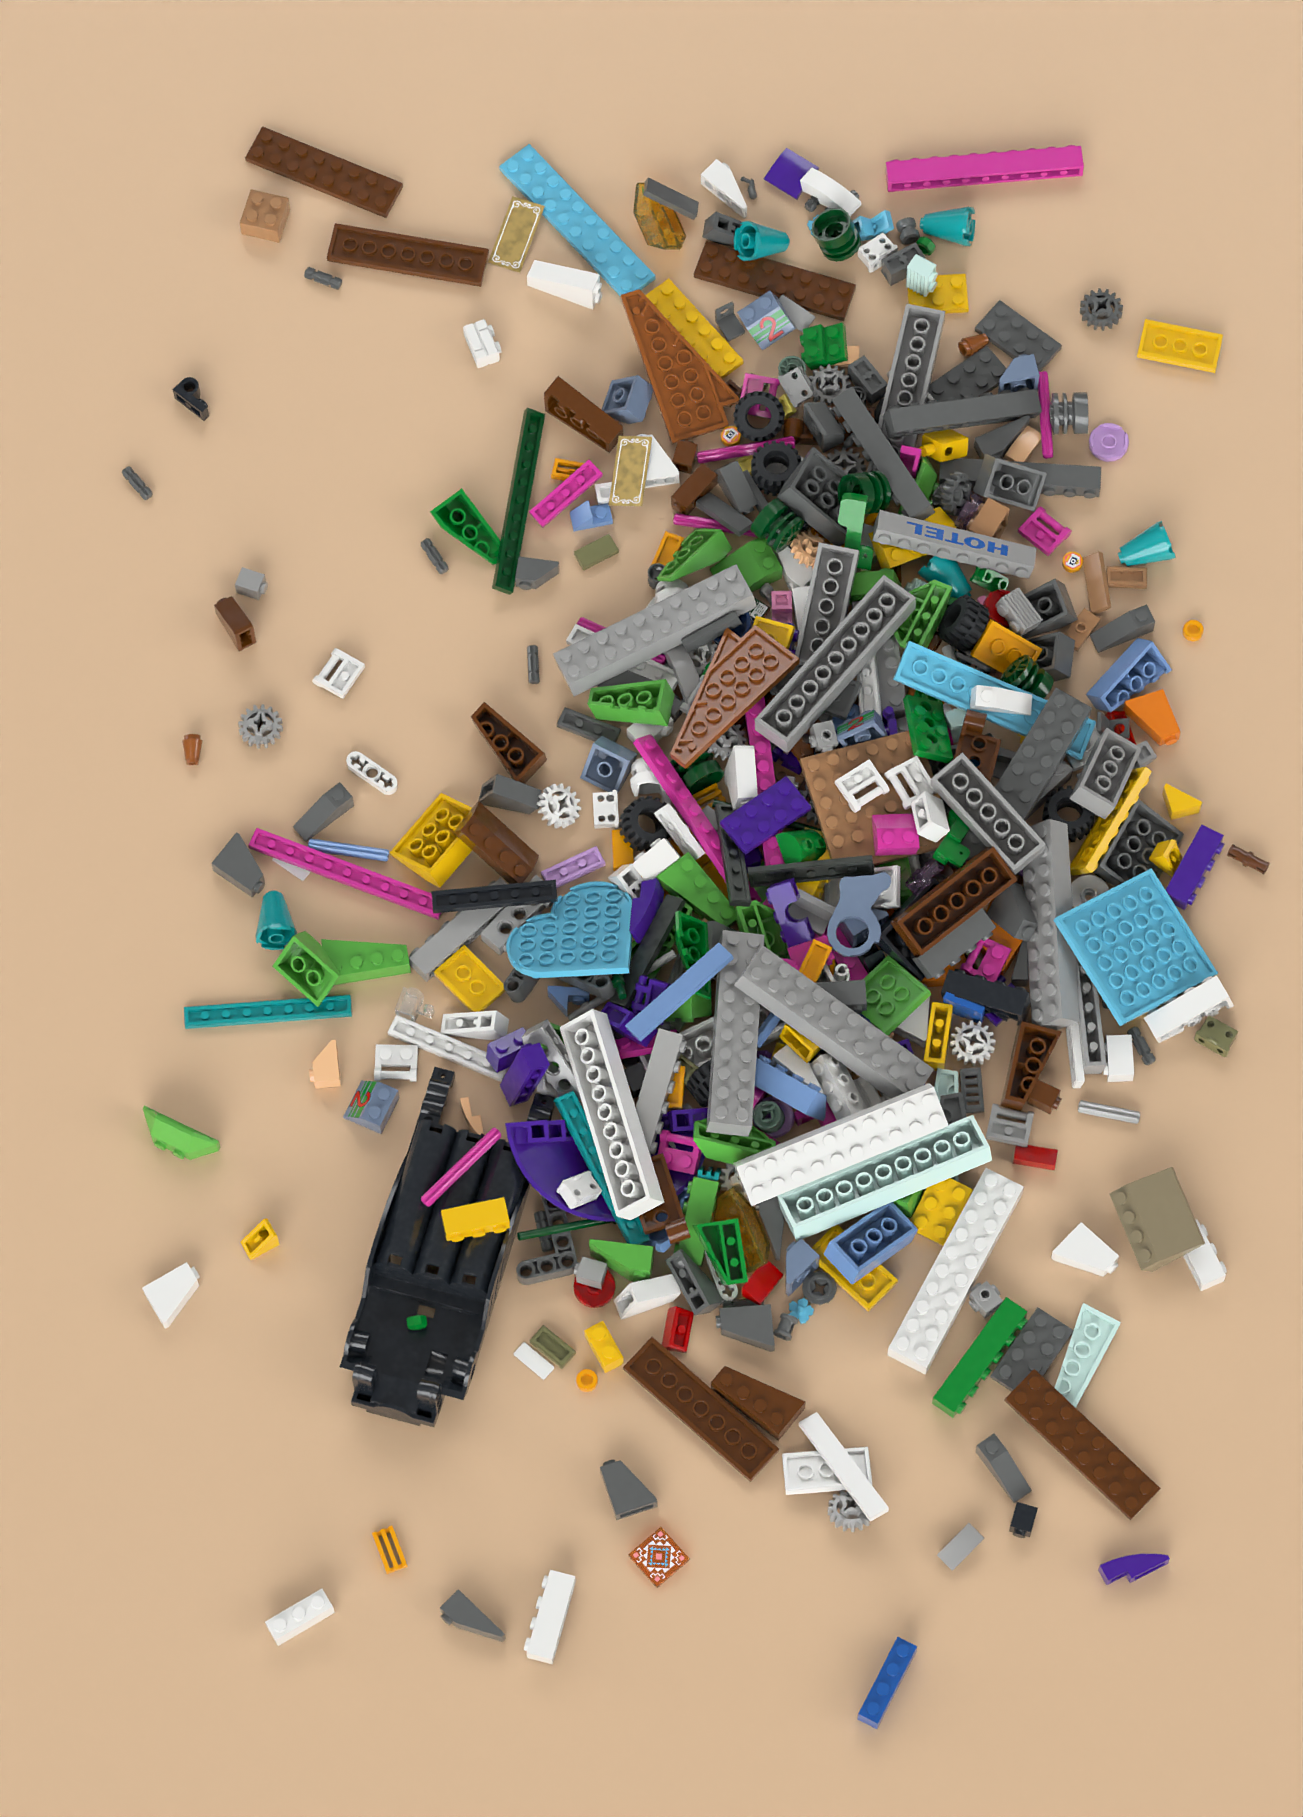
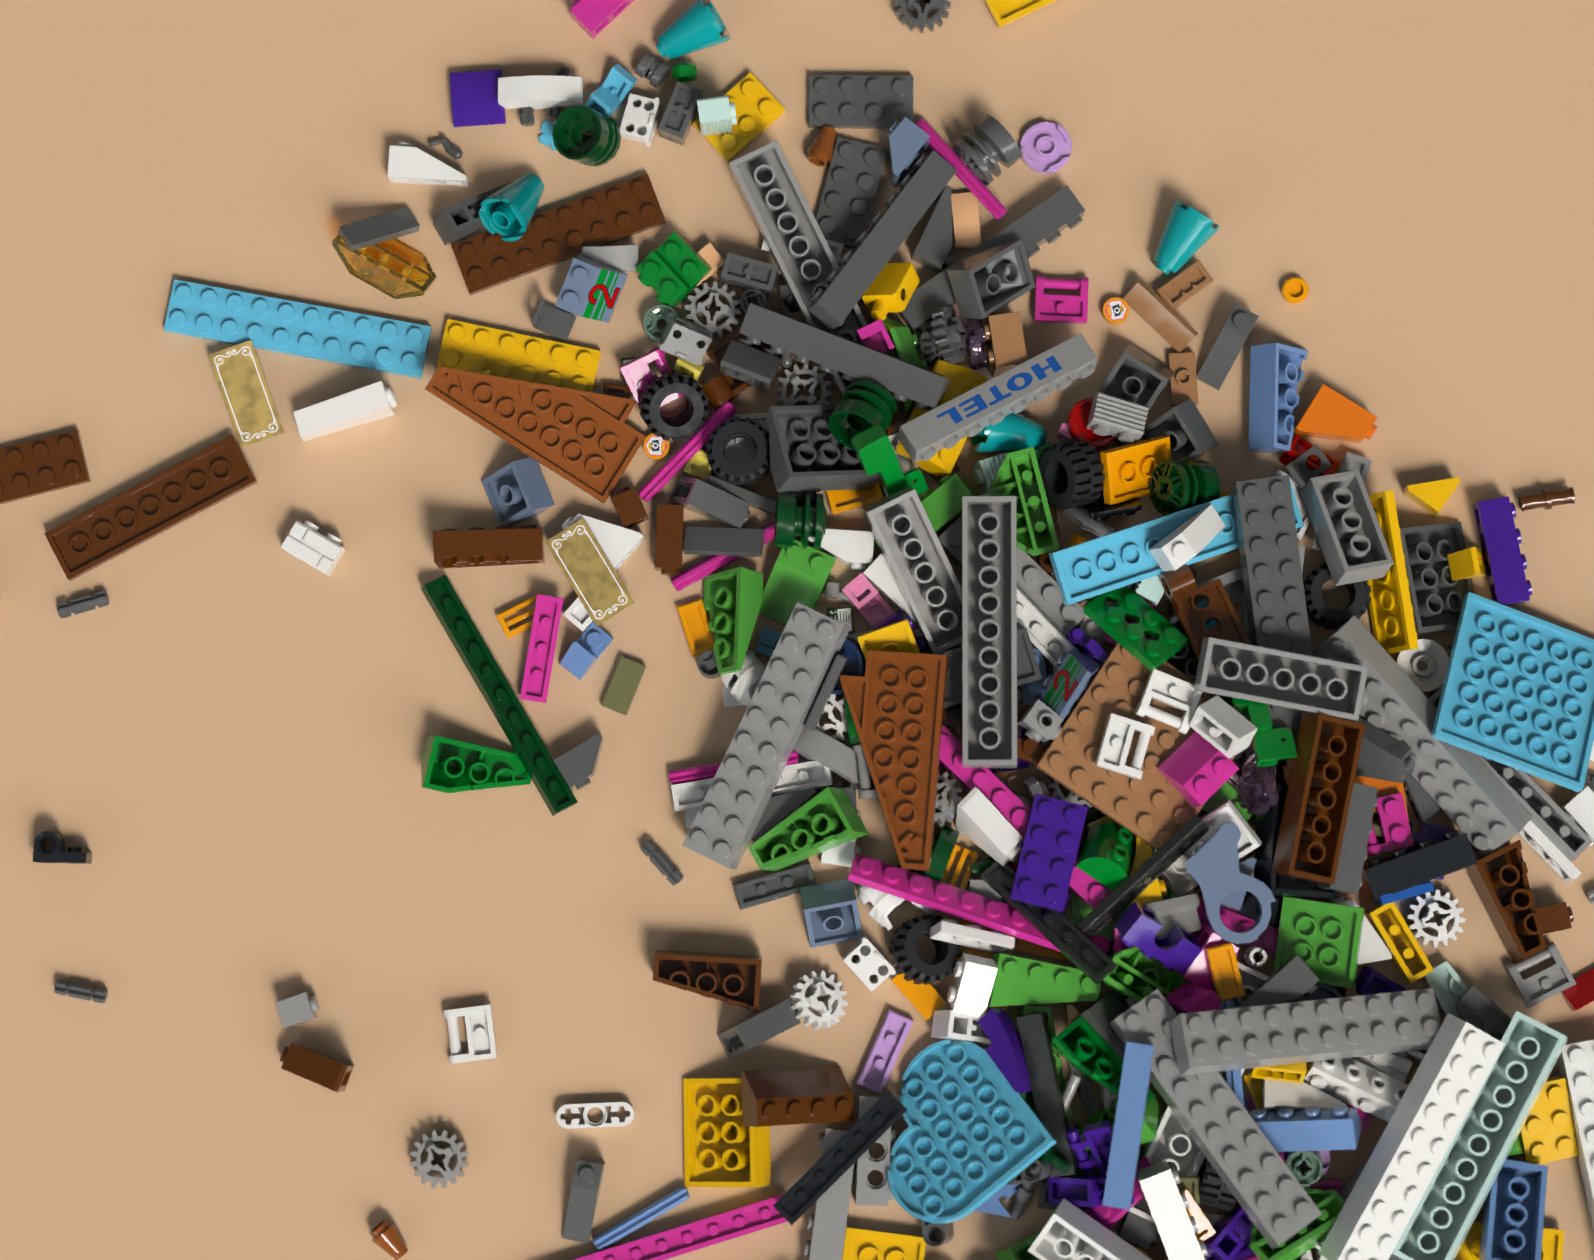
camera: 40 degrees left, 15 degrees up
dark grey axle [421,538,449,574] -> none
light nougat gear [790,531,831,568] -> none
dark grey slope [959,1067,984,1113] -> none
green hips [969,566,1009,592] -> none

